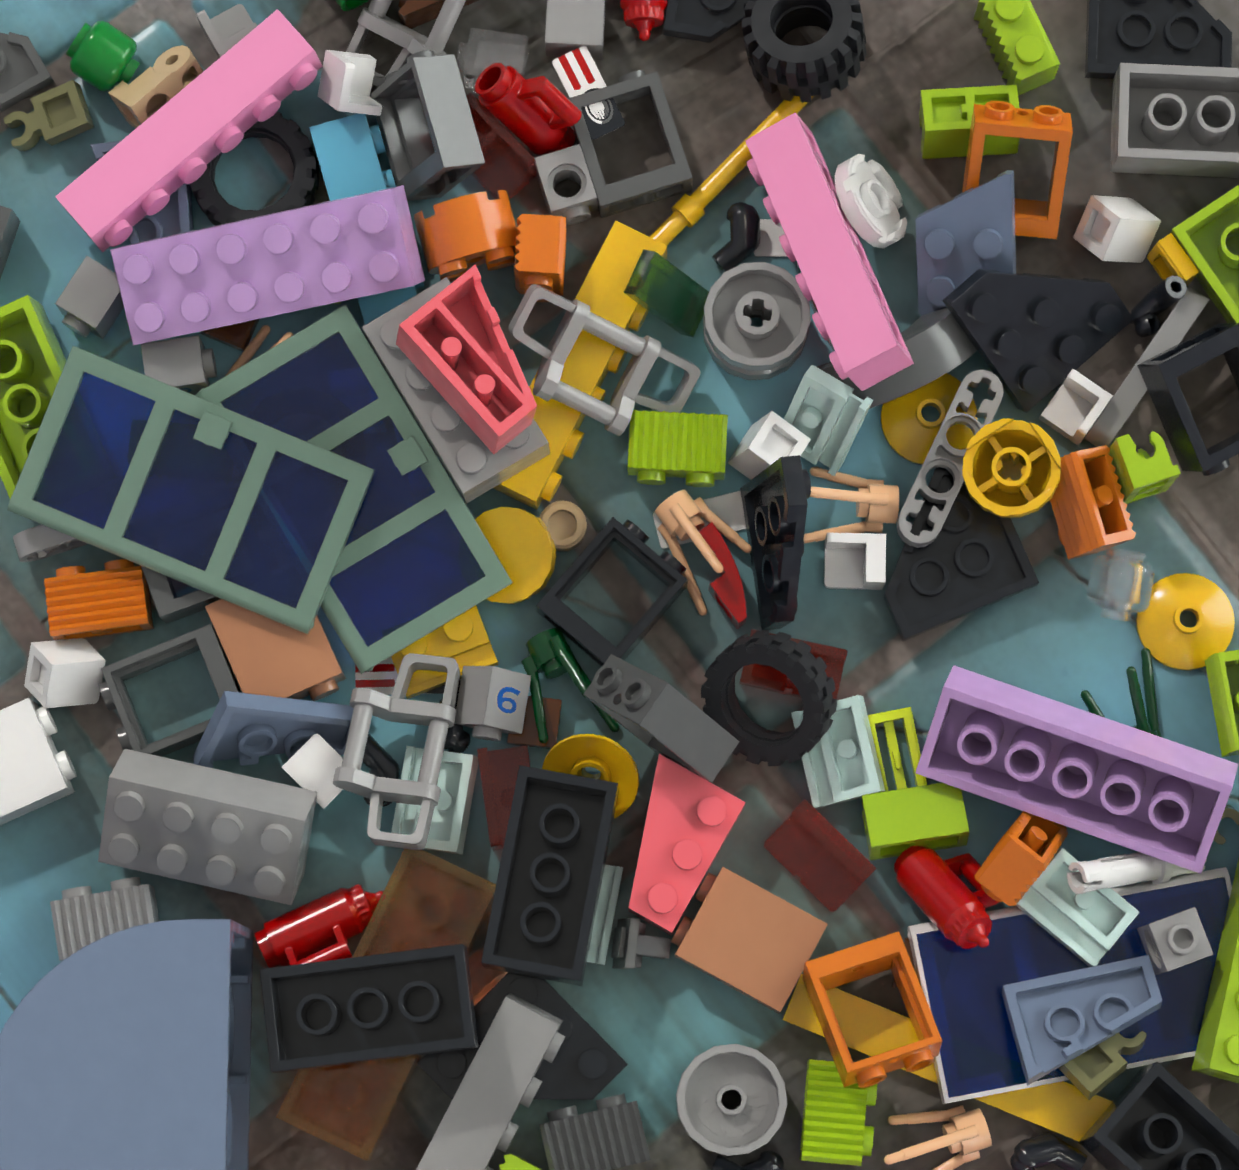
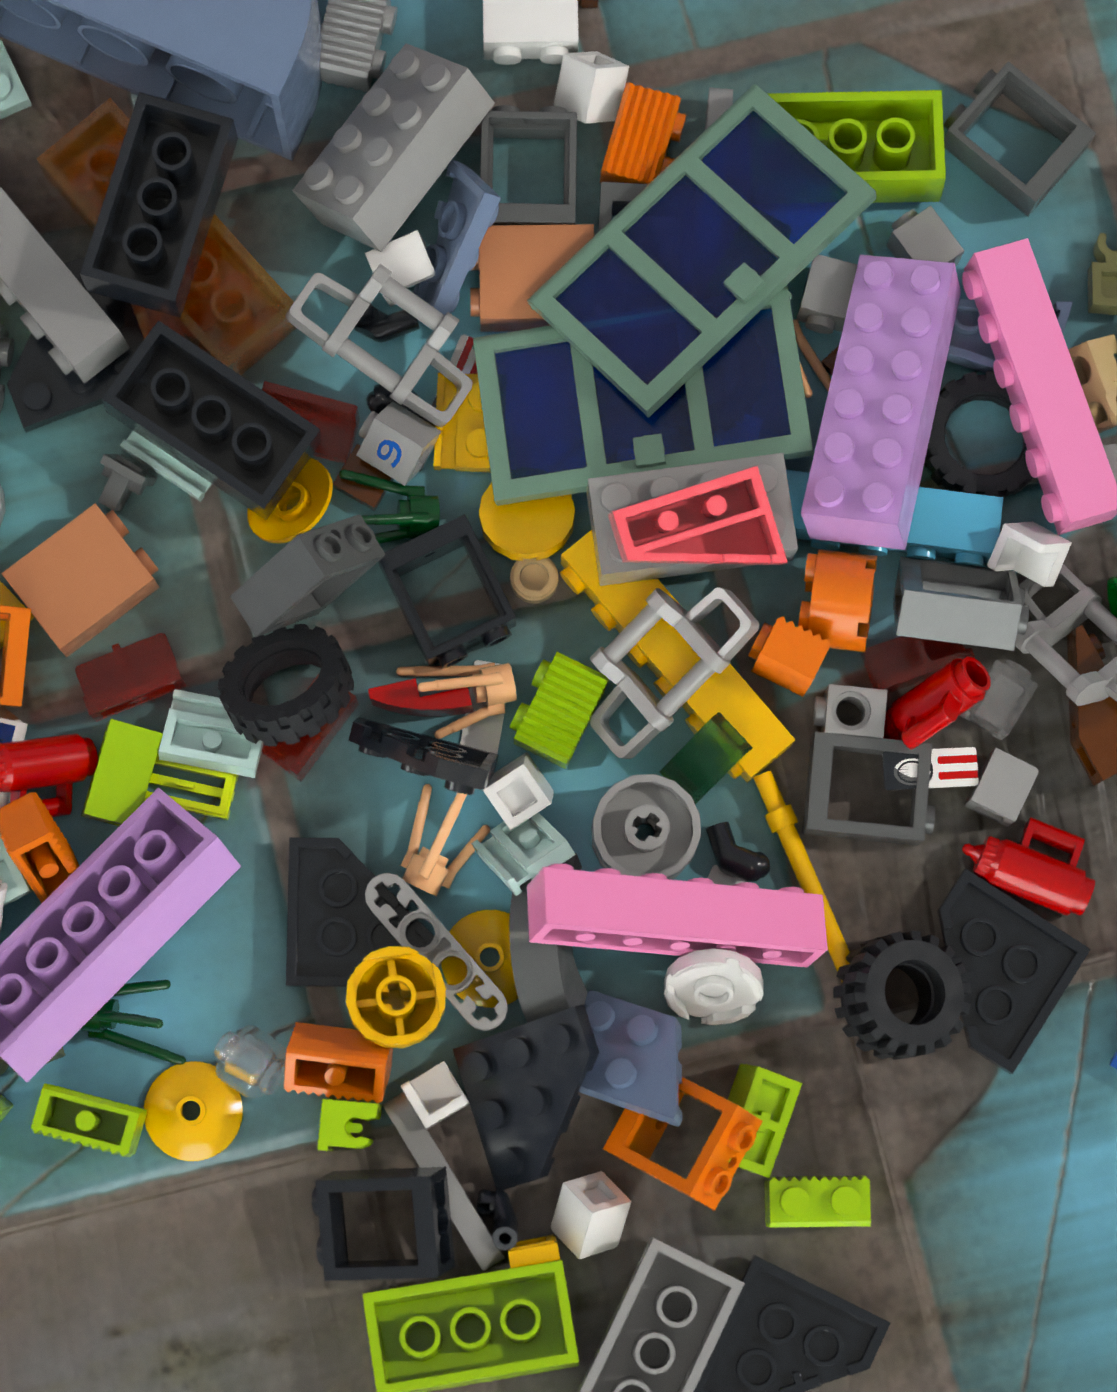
camera: 105 degrees right, 0 degrees up
red piece [254,884,387,968] -> none
light aqua plate [391,746,479,855] -> none
coral wedge [628,754,746,936] -> none
white panel [824,533,886,590] -> none

